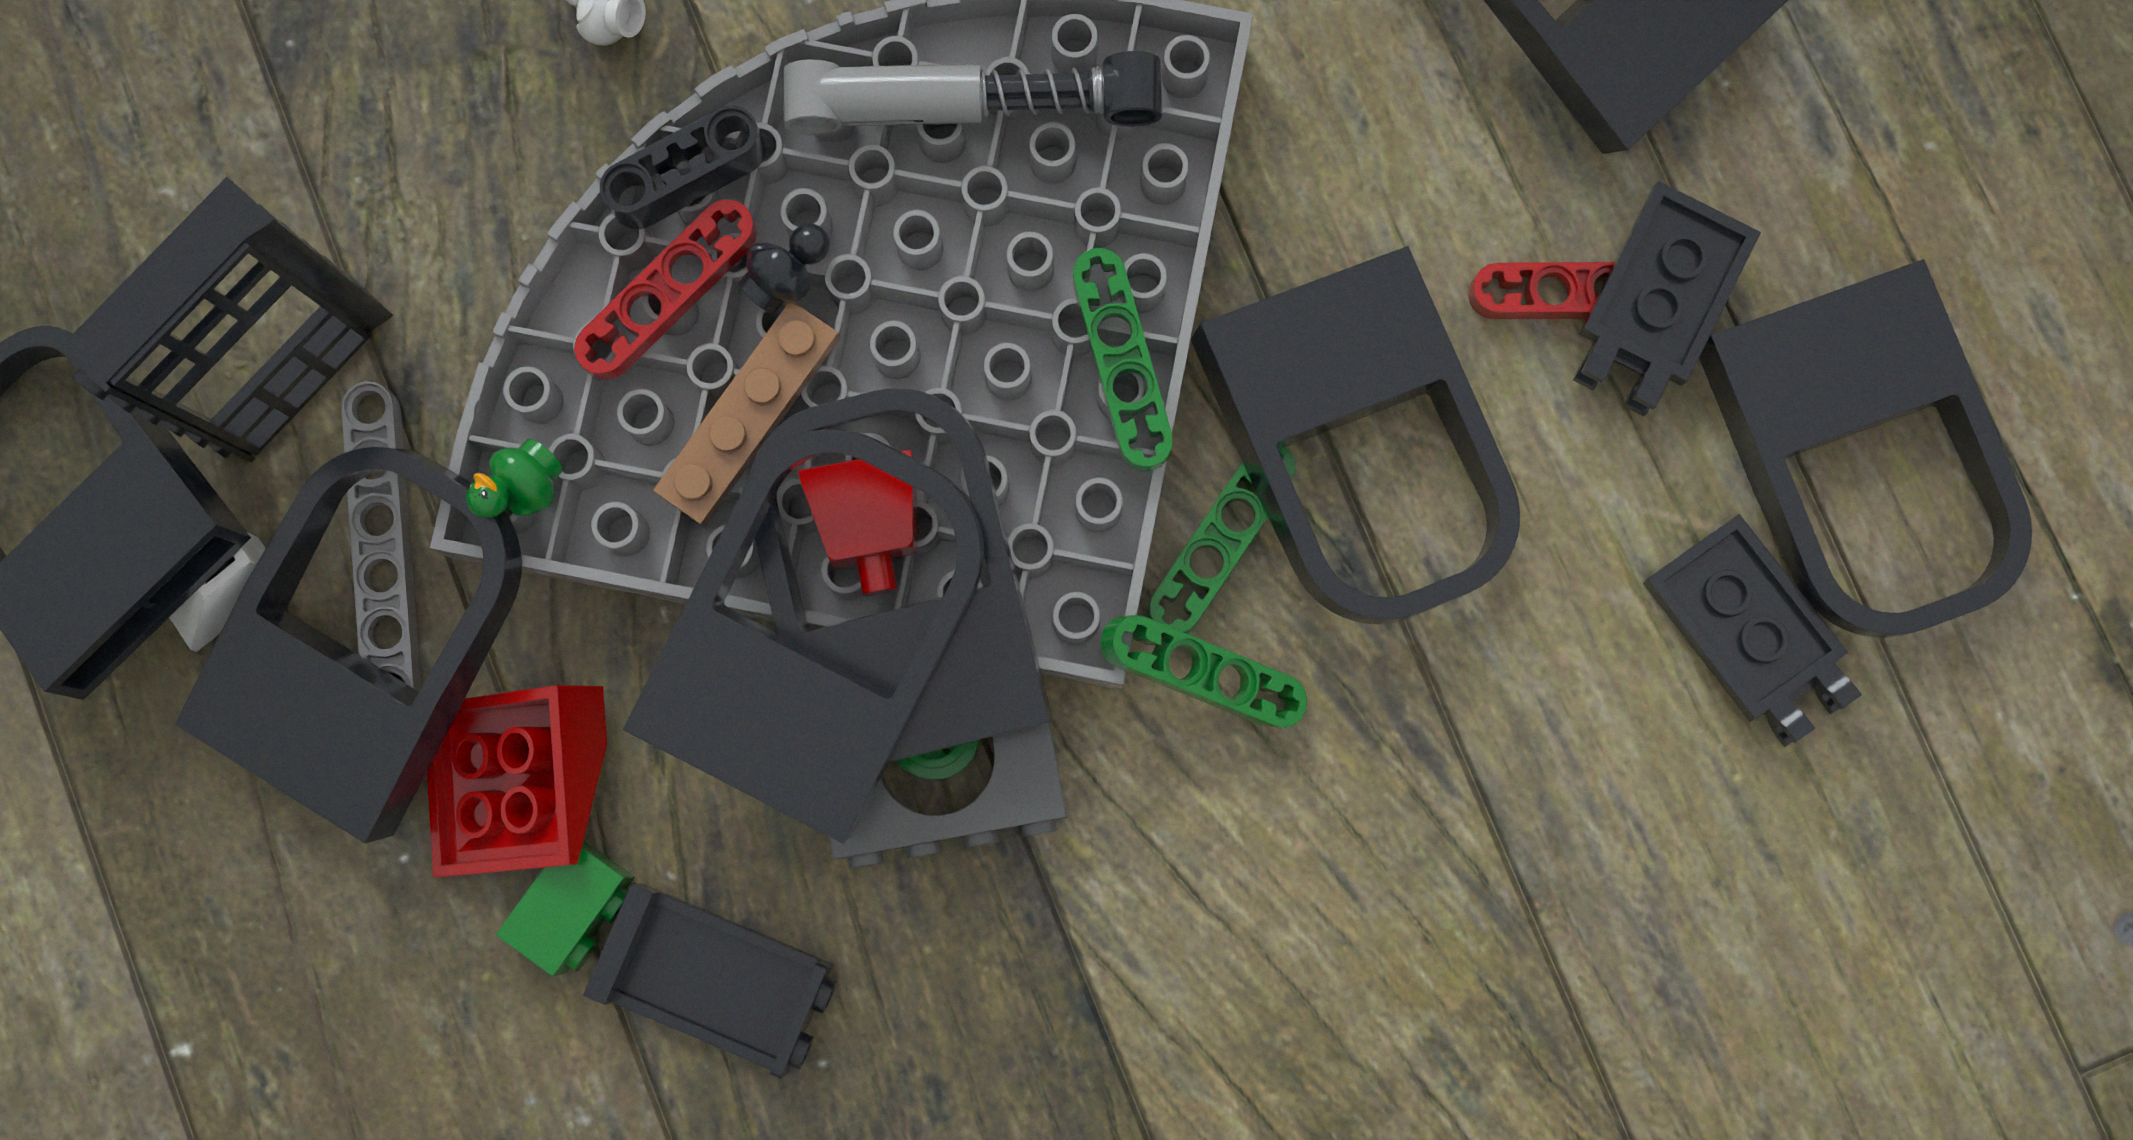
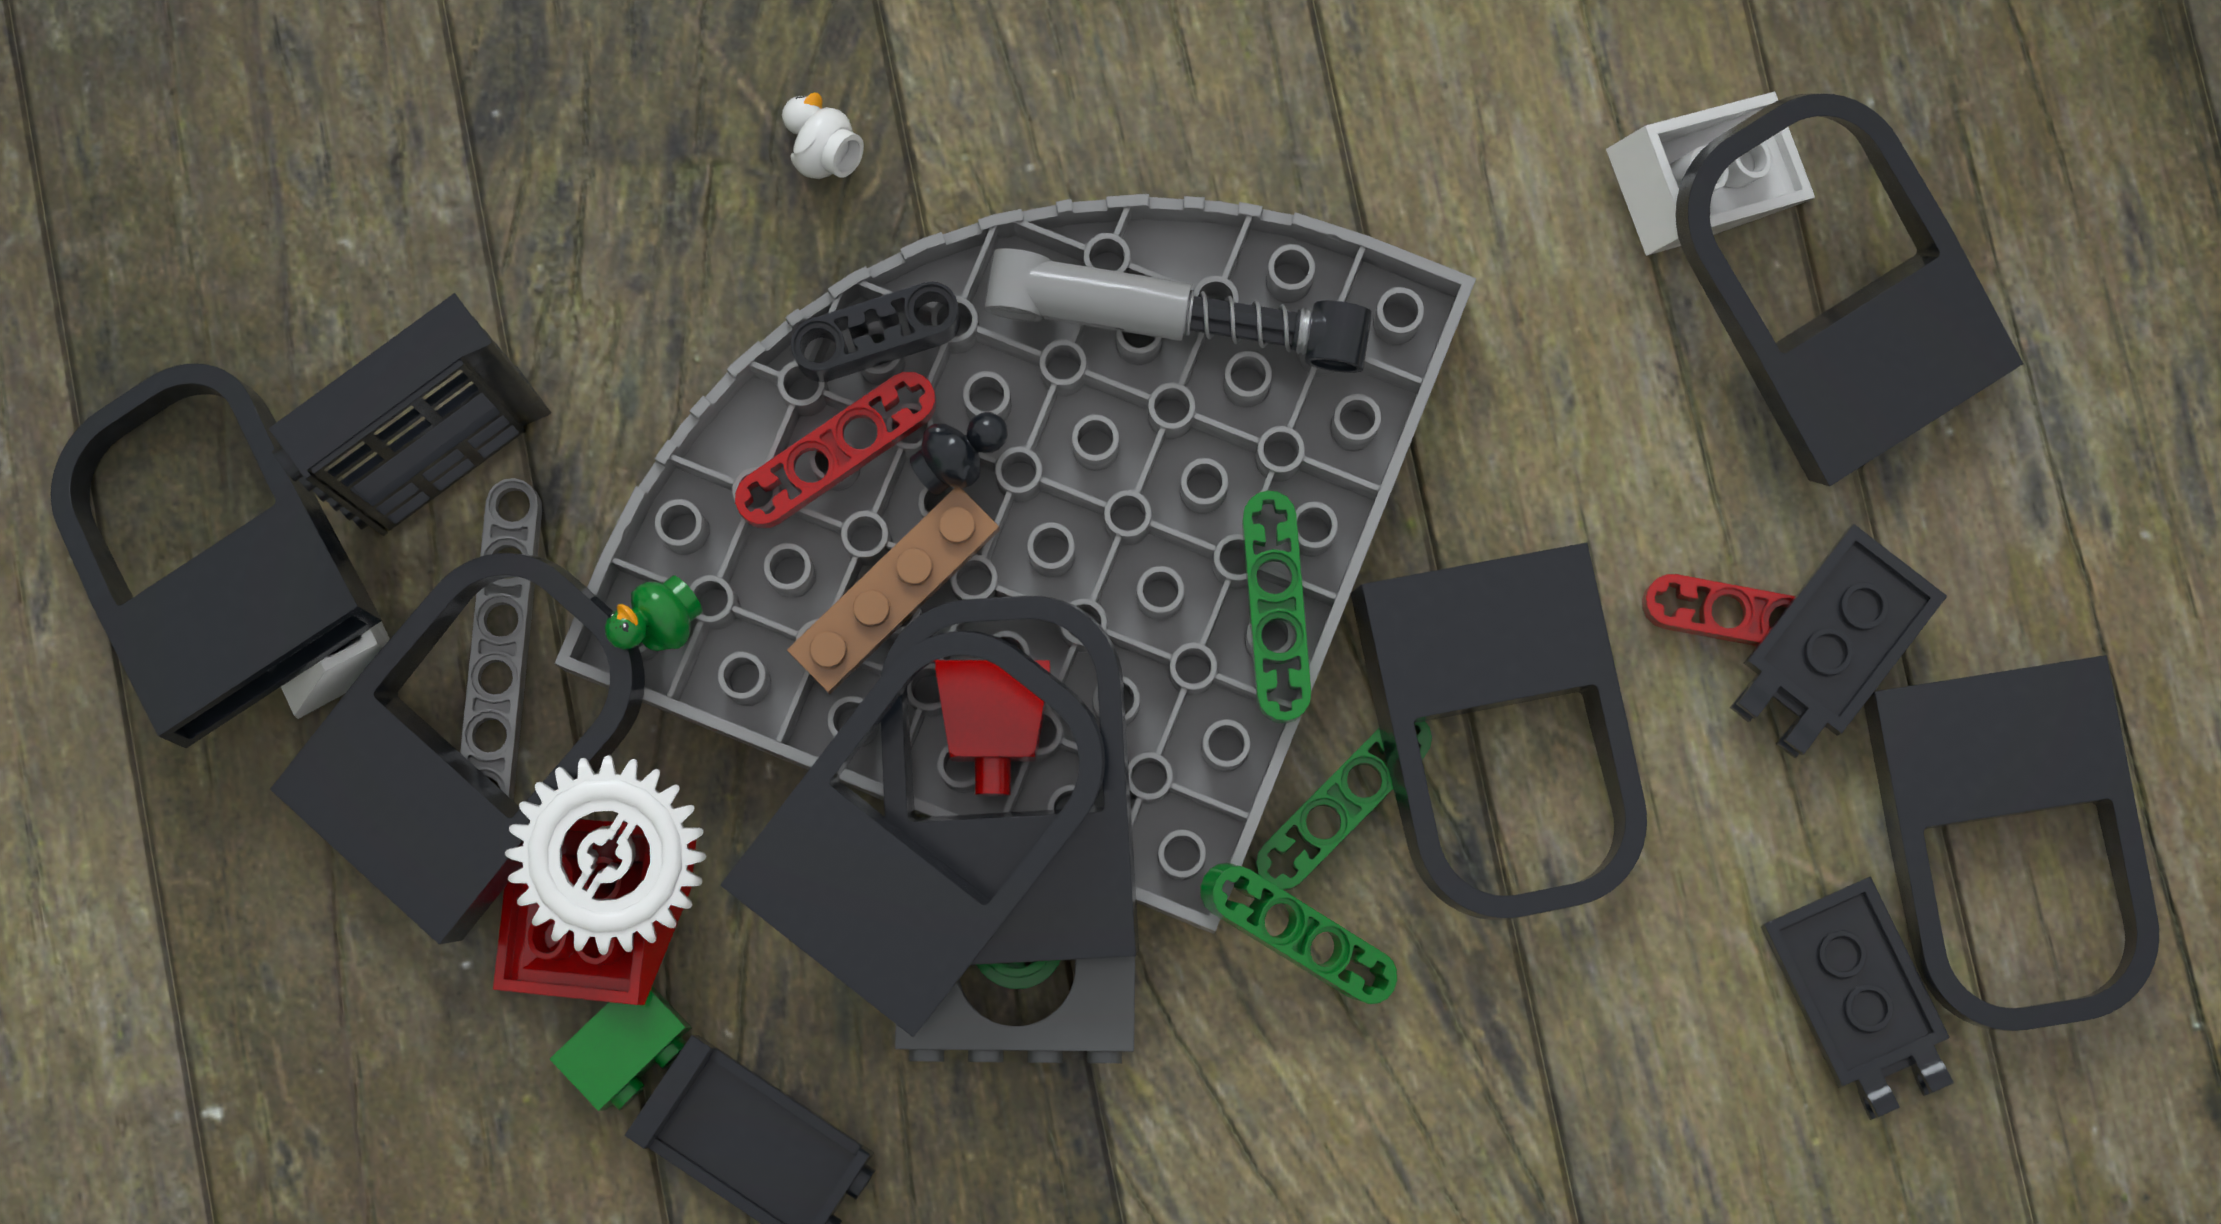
camera: 10 degrees right, 0 degrees up
none -> white gear [505,755,707,955]

